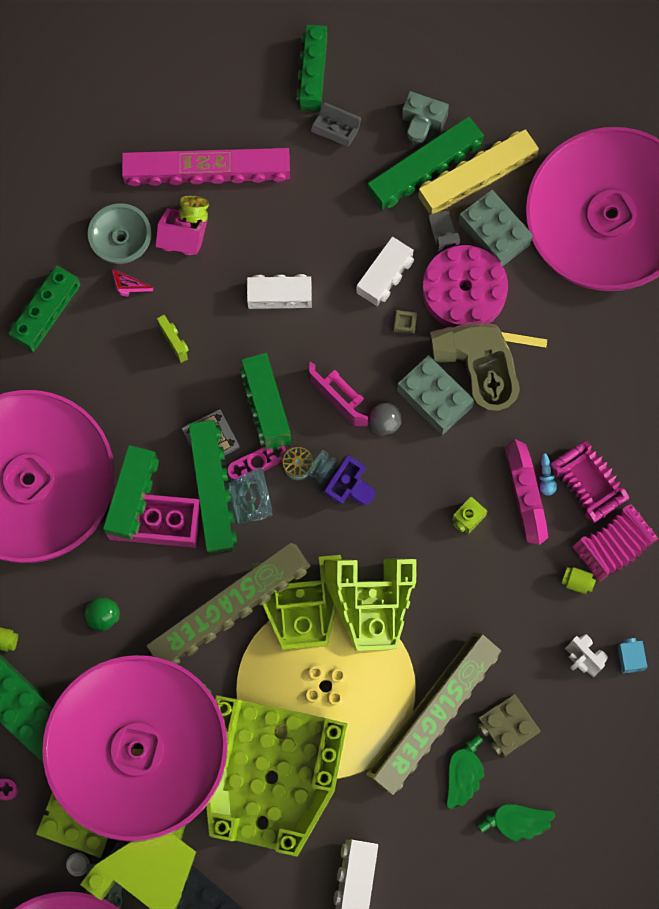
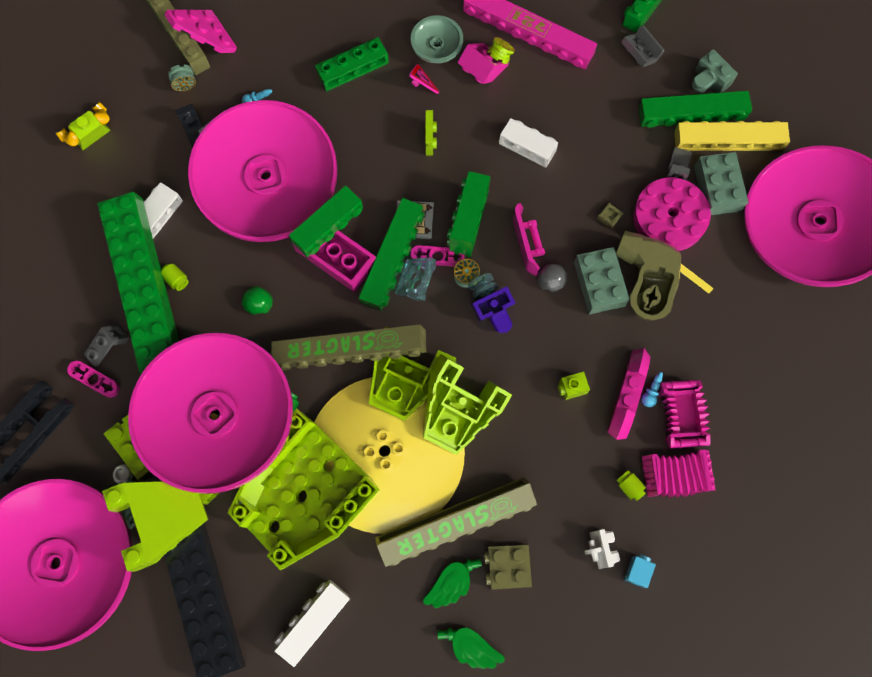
camera: 30 degrees right, 0 degrees up
white brick [357,237,414,306] -> none

